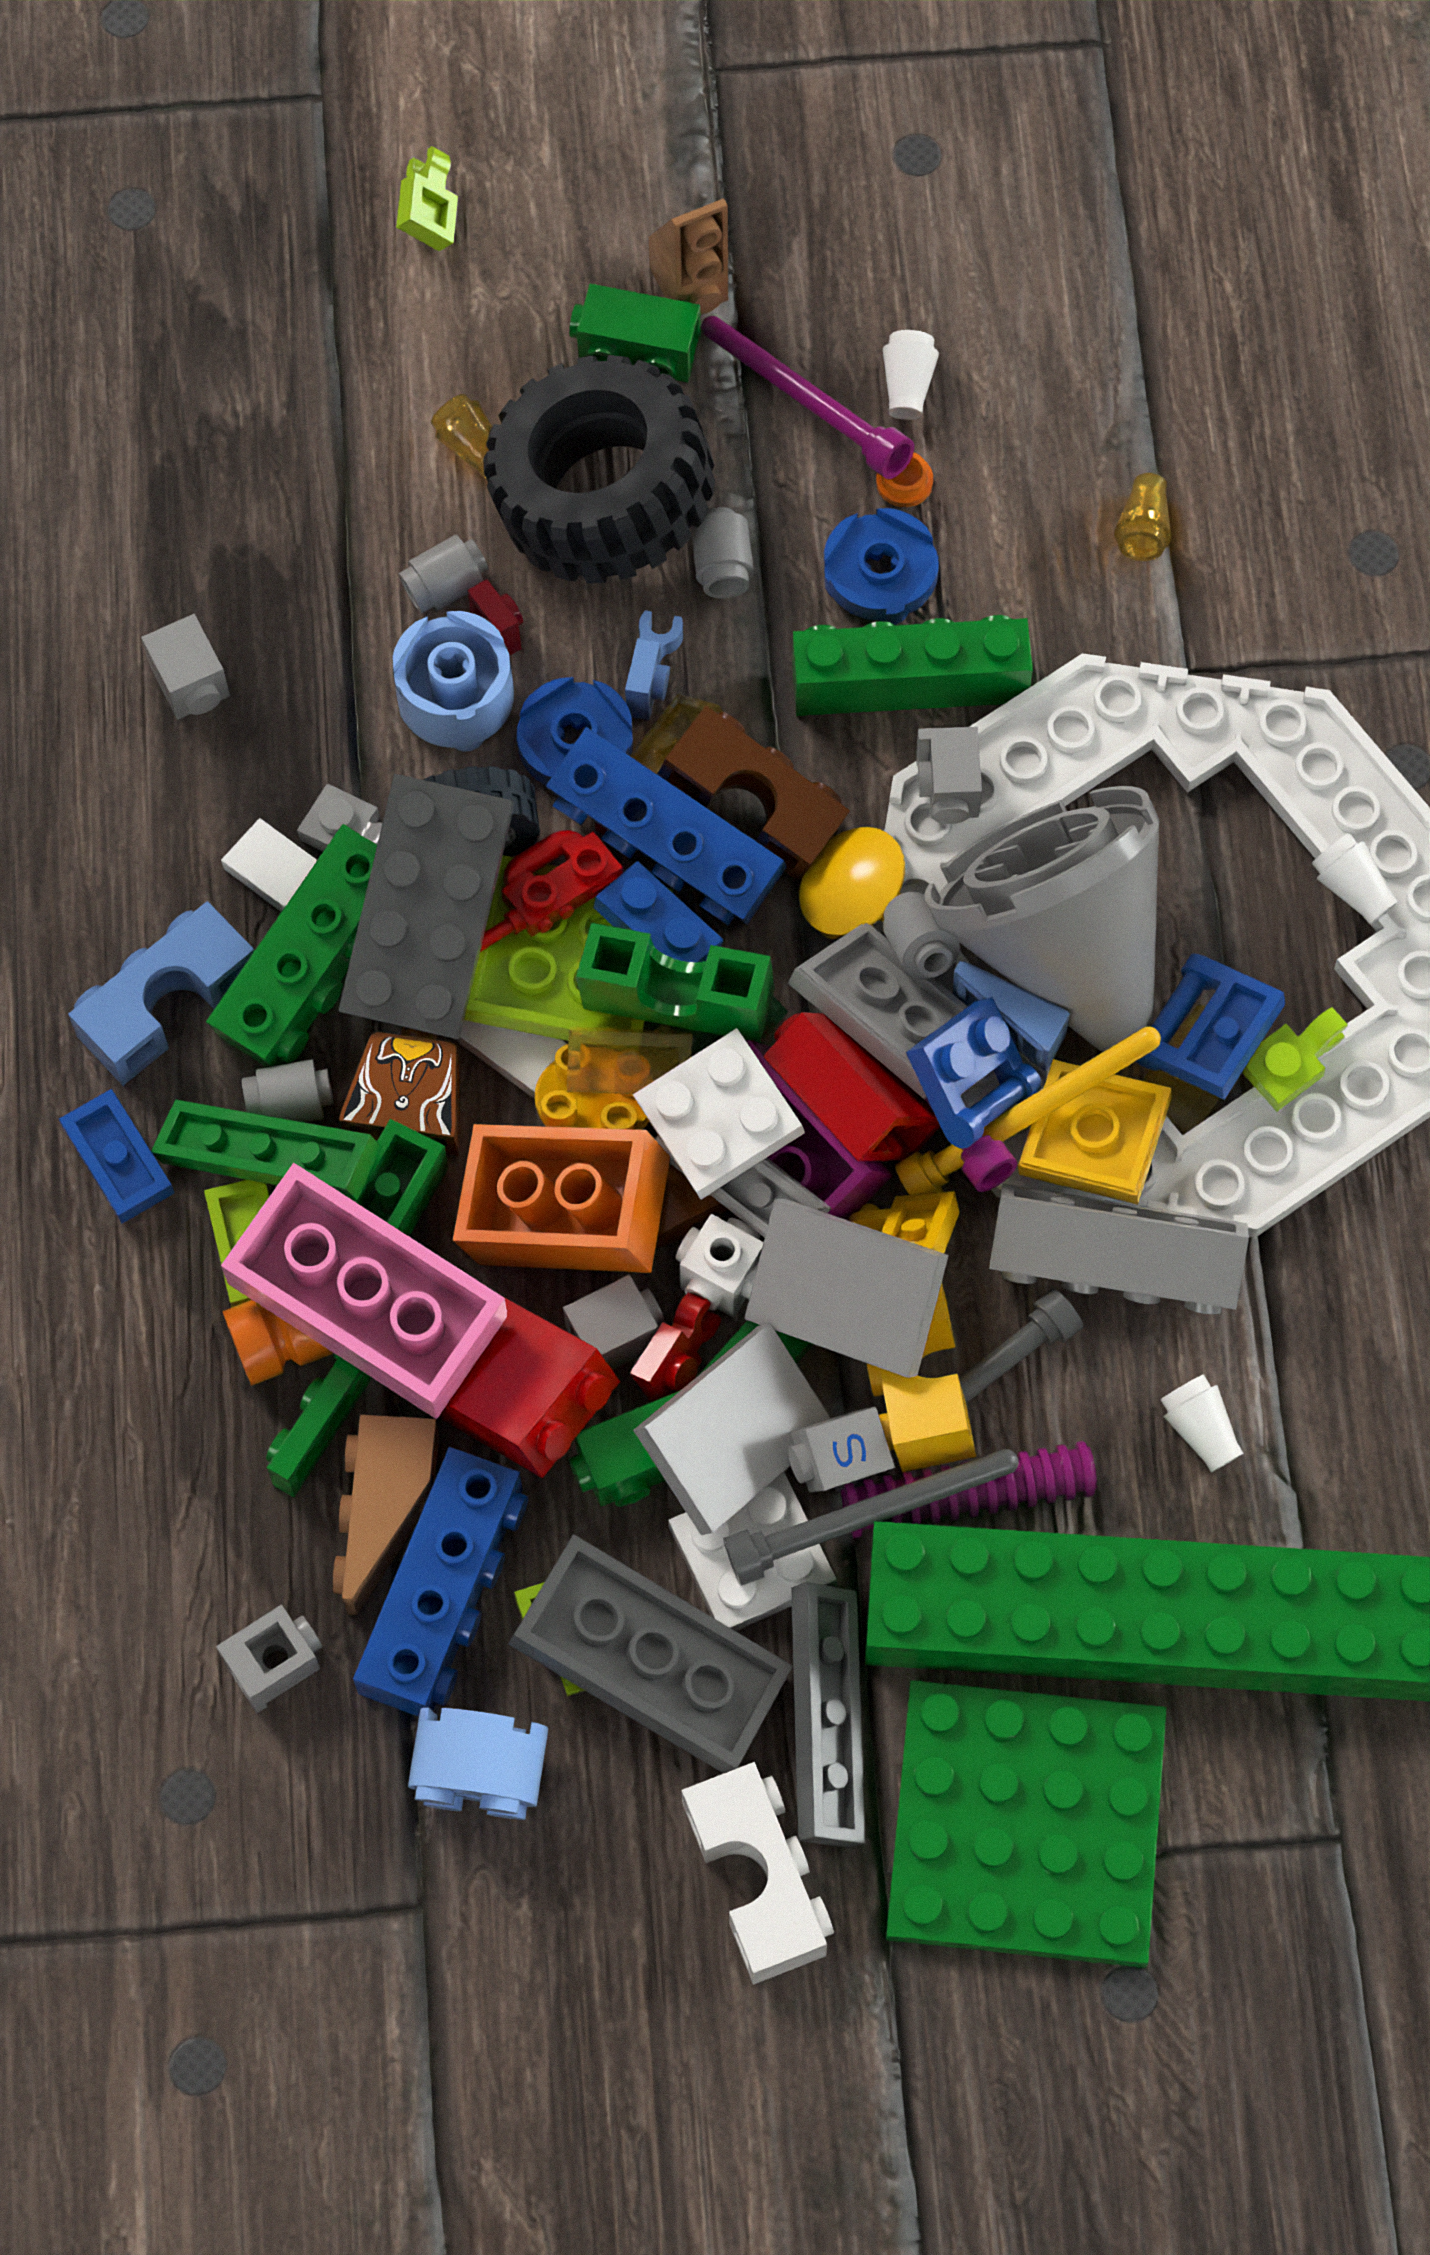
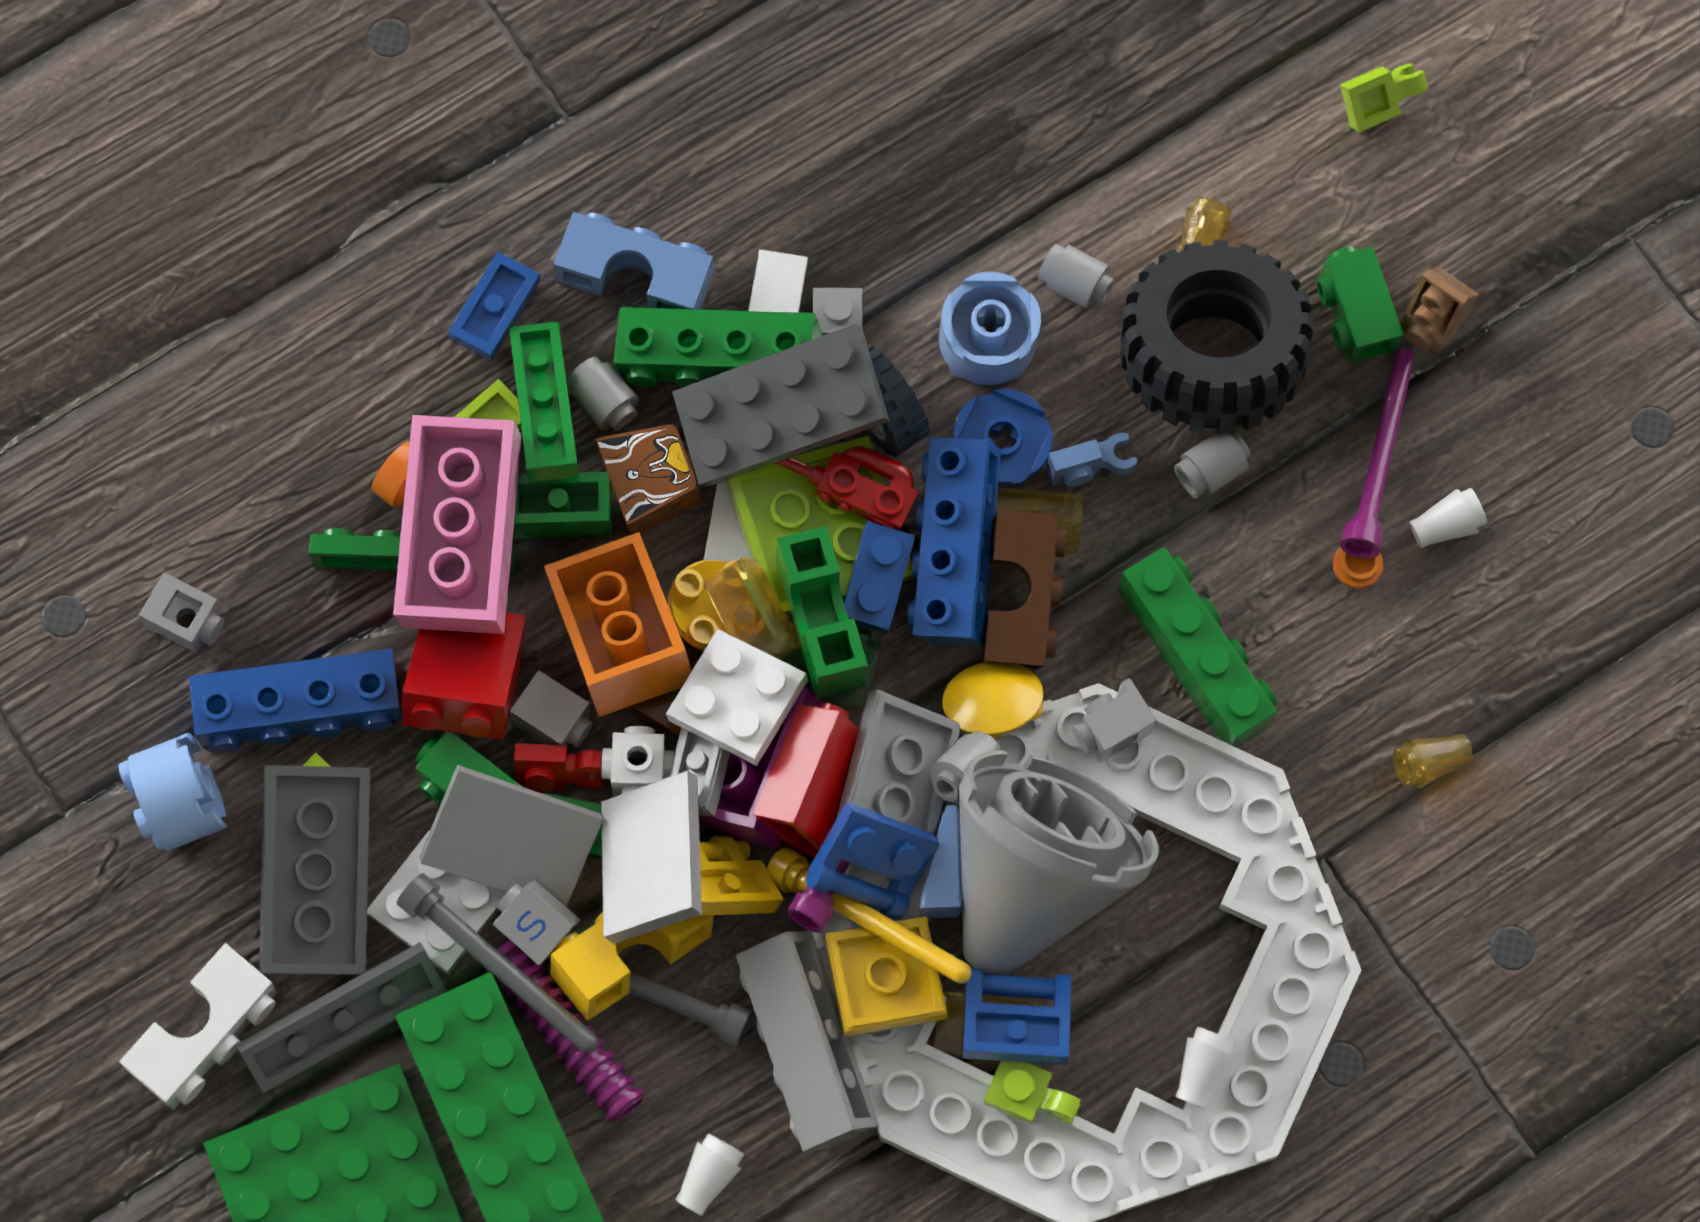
camera: 55 degrees right, 5 degrees up
light grey brick [141,614,230,720] -> none
medium nougat slope [333,1415,440,1615] -> none
dark red plate [467,579,524,656] -> none
blue plate [824,508,939,625] -> none

